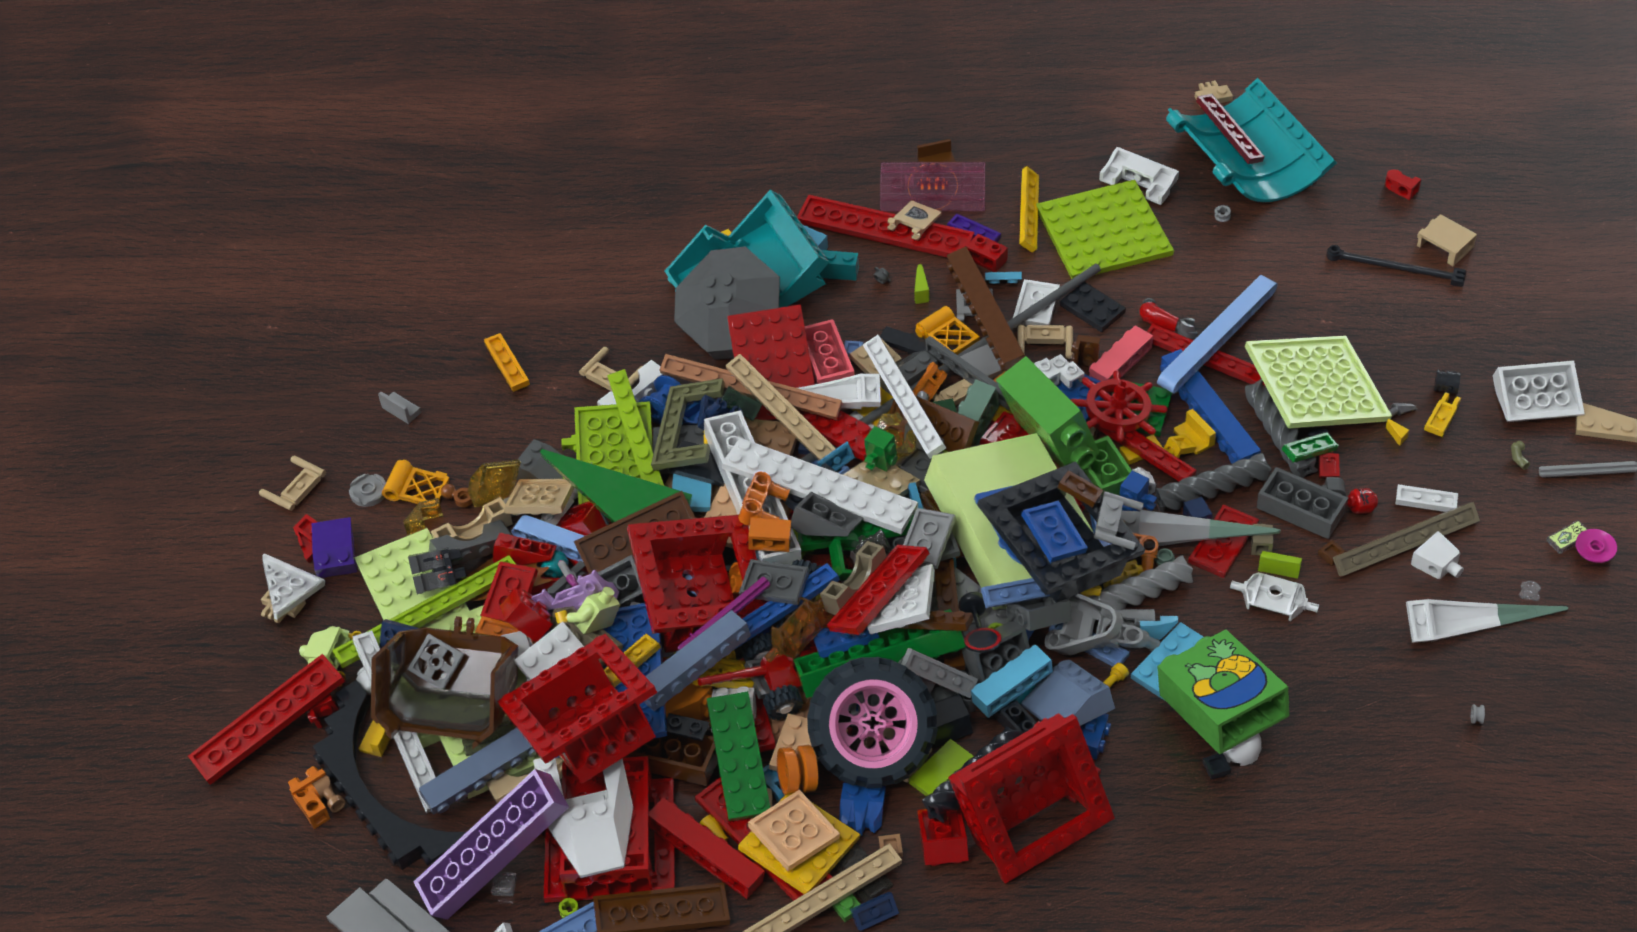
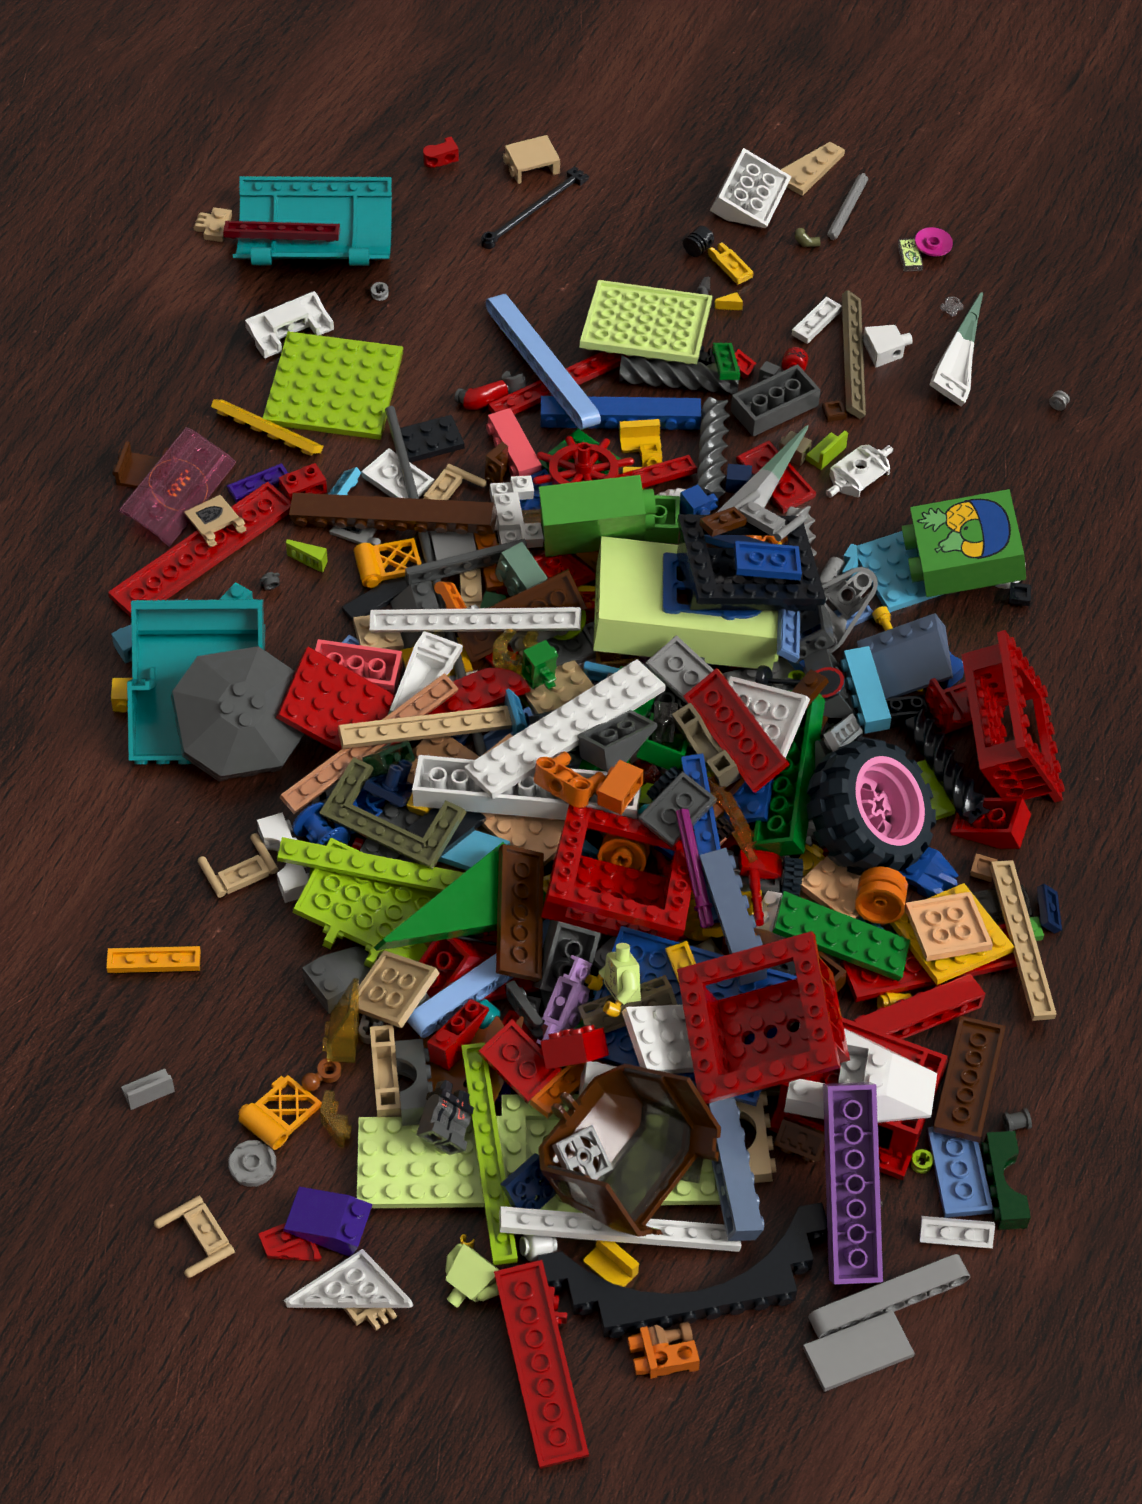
camera: 70 degrees left, 5 degrees up
piece [558,560,578,587] -> none

